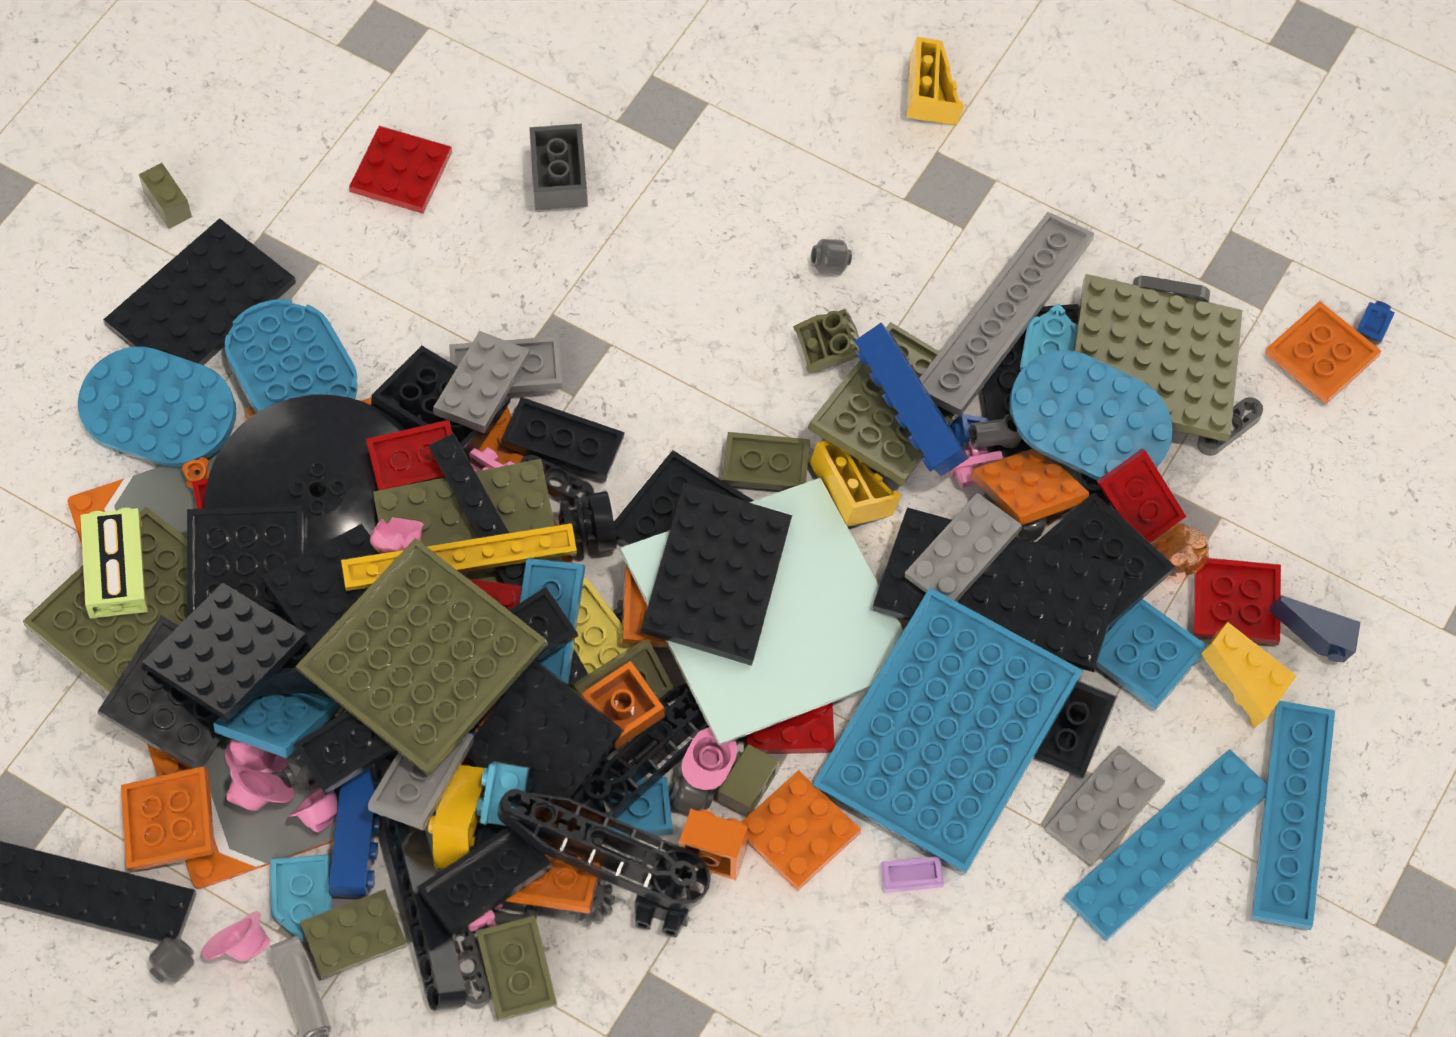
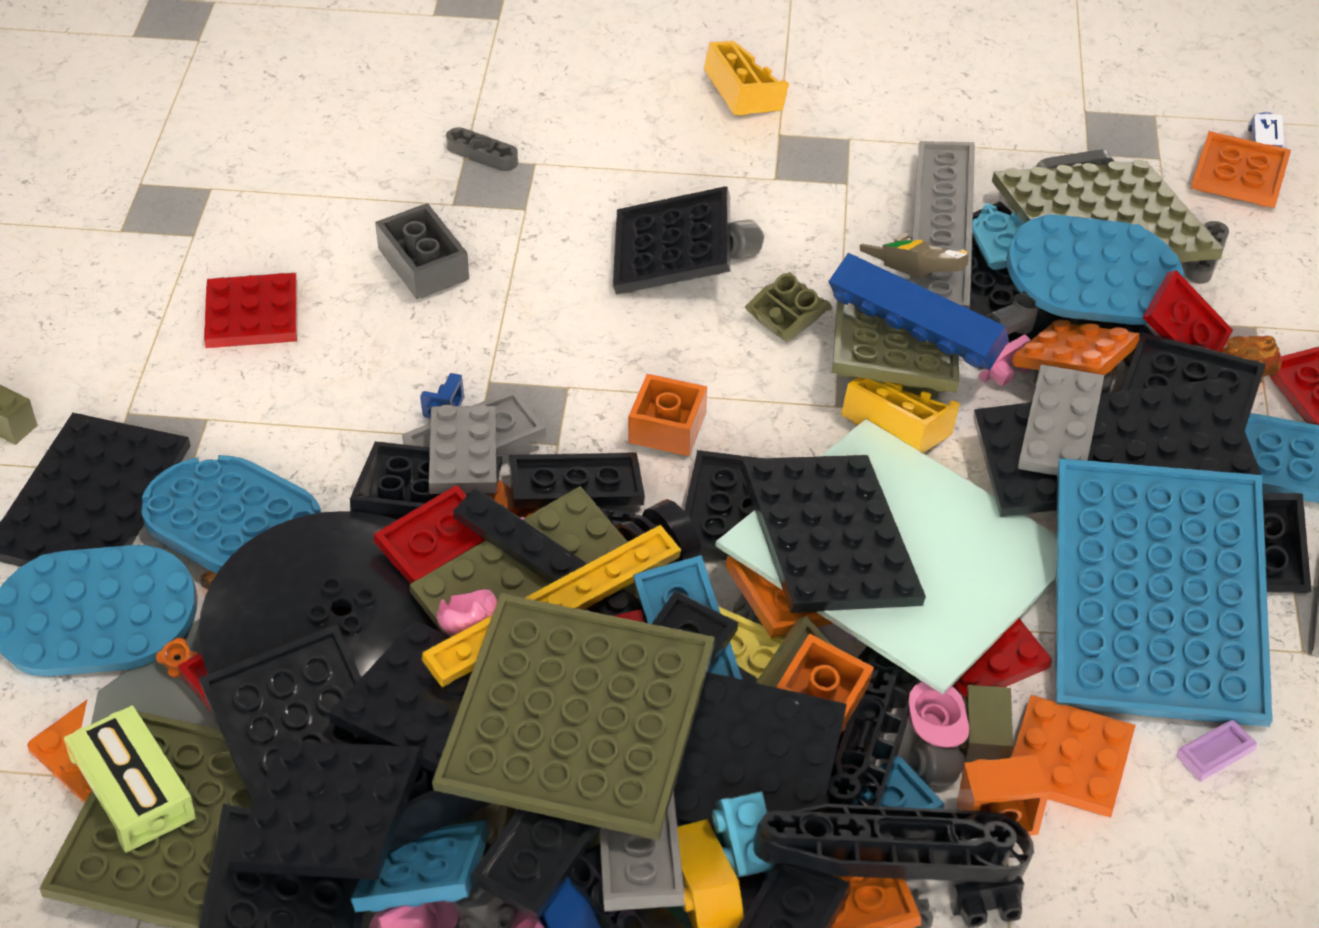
camera: 25 degrees left, 15 degrees down
olive plate [722,432,810,491] -> none
none -> blue bracket [420,373,465,418]
none -> dark grey beam [446,127,518,171]
none -> black plate [613,186,730,295]
none -> orange brick [628,374,707,456]
none -> dark tan animal [859,232,968,279]

